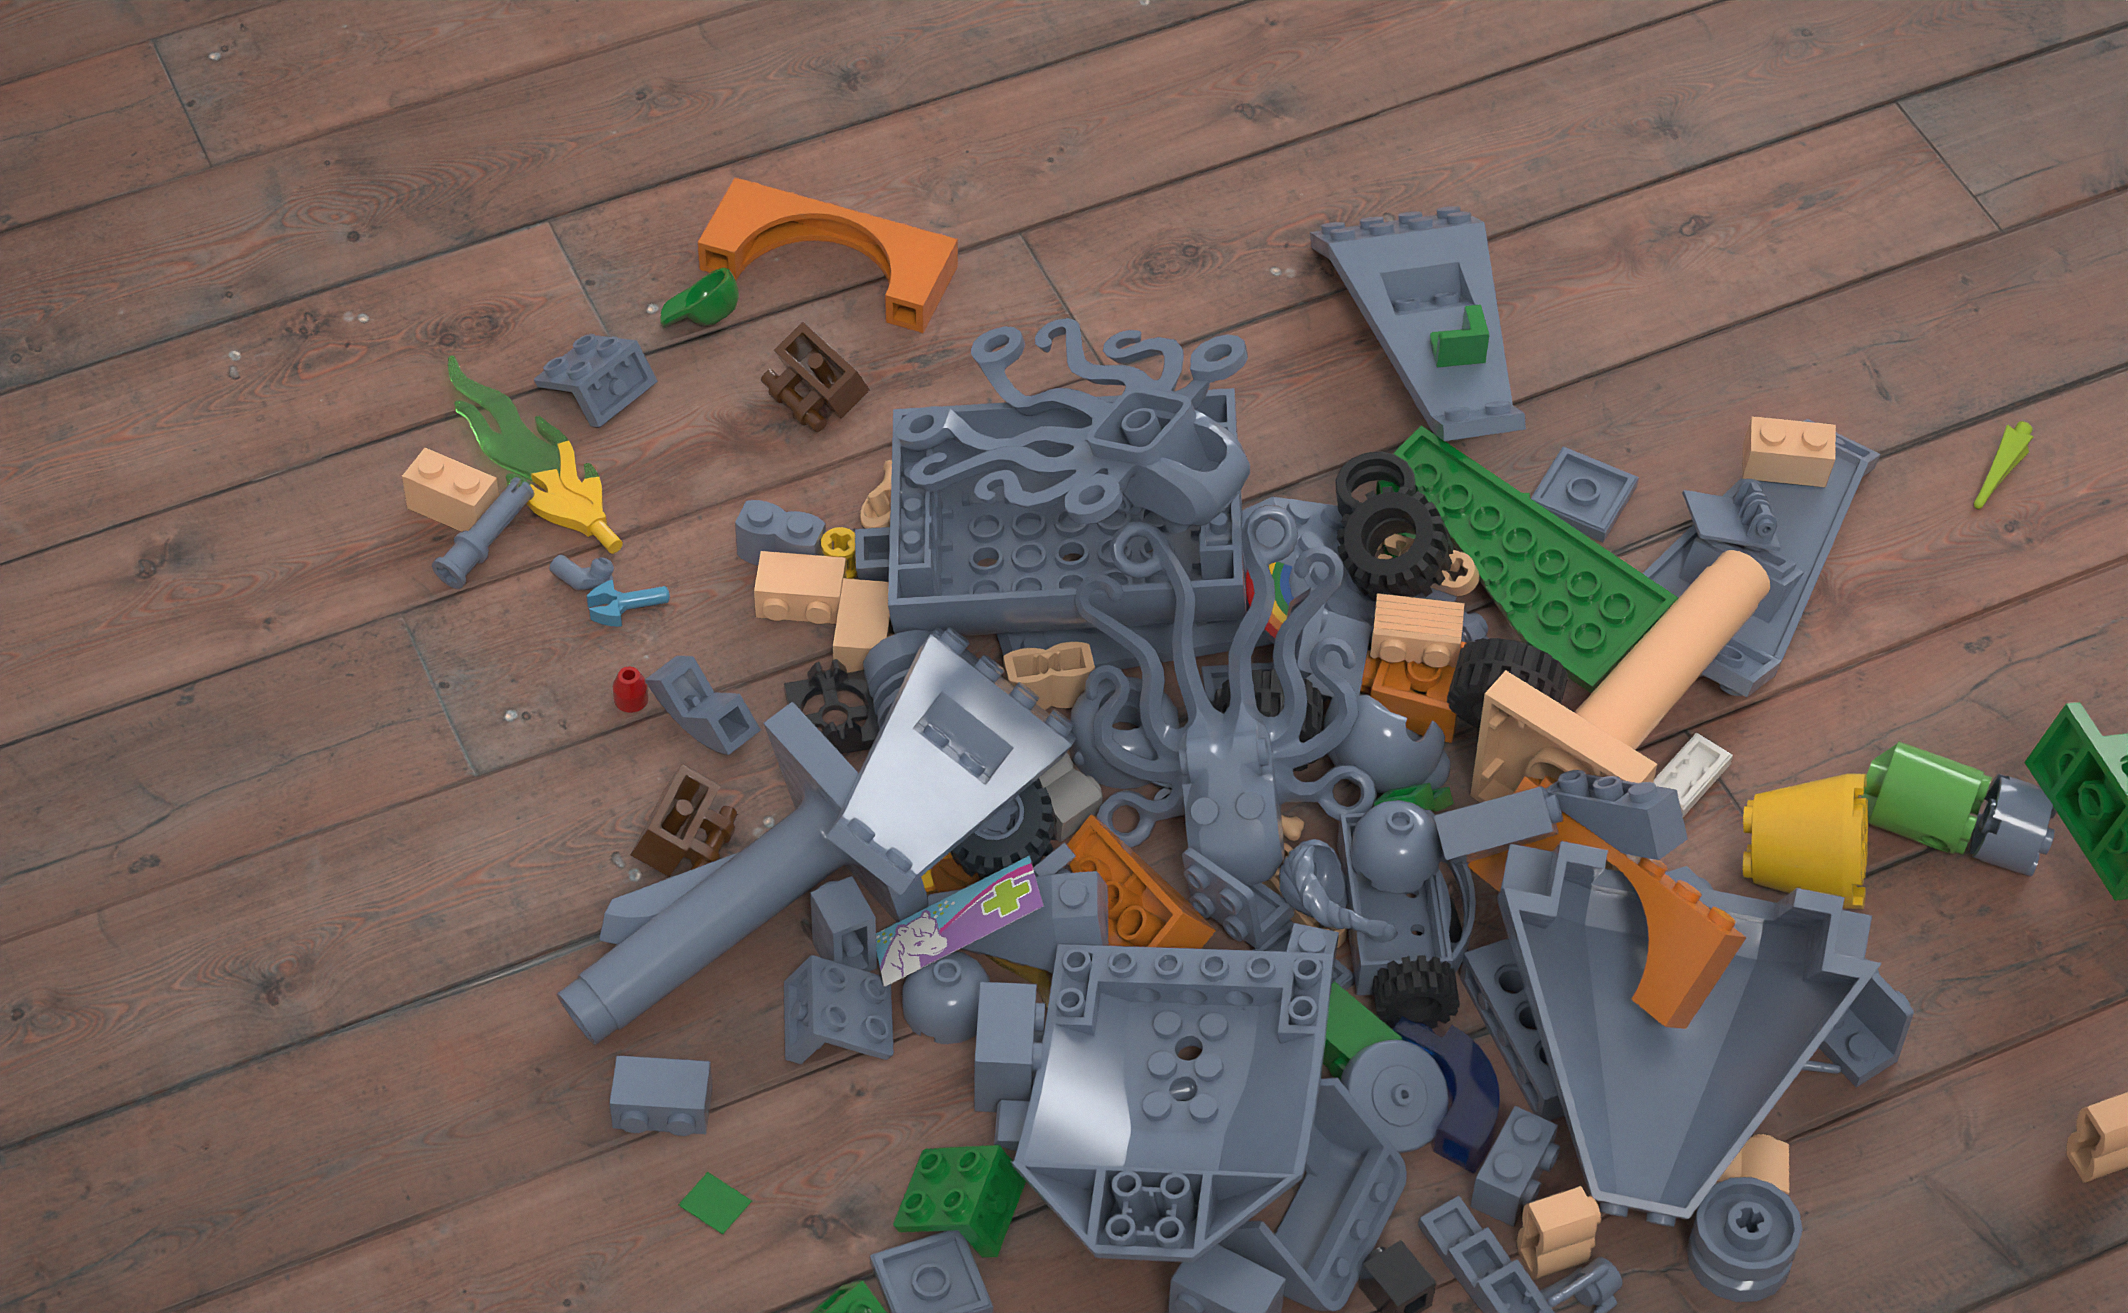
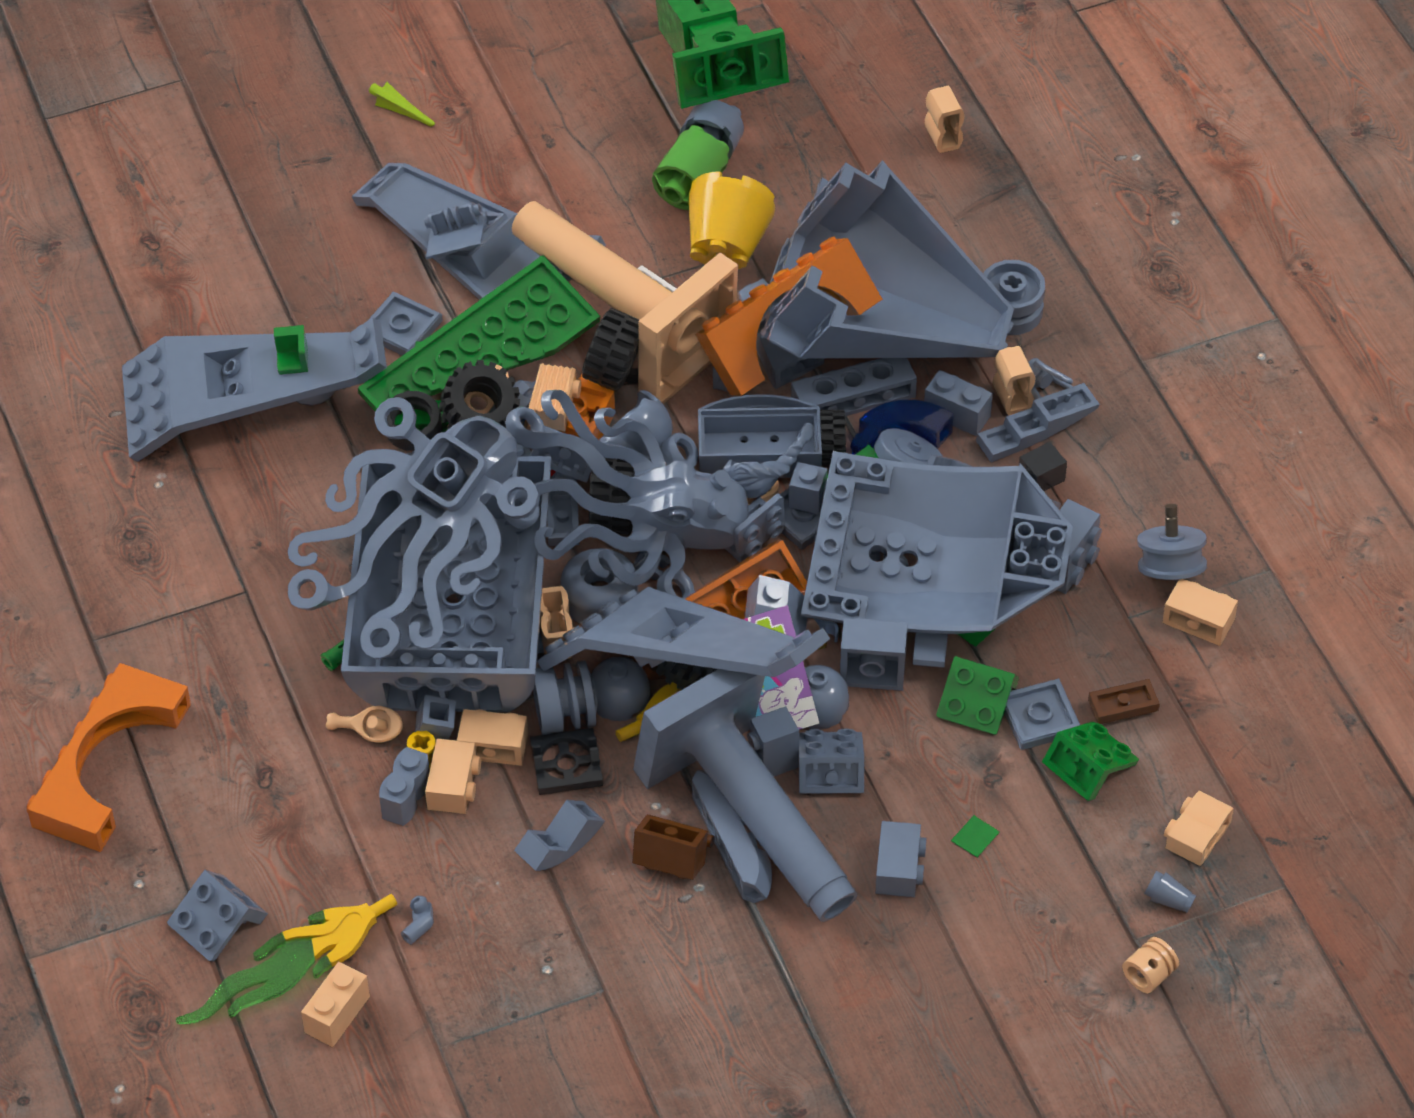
camera: 85 degrees left, 0 degrees up
sand blue pin [432,477,535,589] -> none
dark azure bar [587,580,670,627] -> none
red hose [612,666,649,713] -> none
green cap [661,268,739,329] -> none
reddish brown brick [761,322,870,432] -> none
sand blue cylinder [1350,800,1442,894] -> none
green slope [1374,783,1454,812] -> none
sand blue slope [1434,786,1563,865] -> none
sand blue slope [1546,770,1688,860] -> none
light nougat brick [1742,416,1836,487] -> none

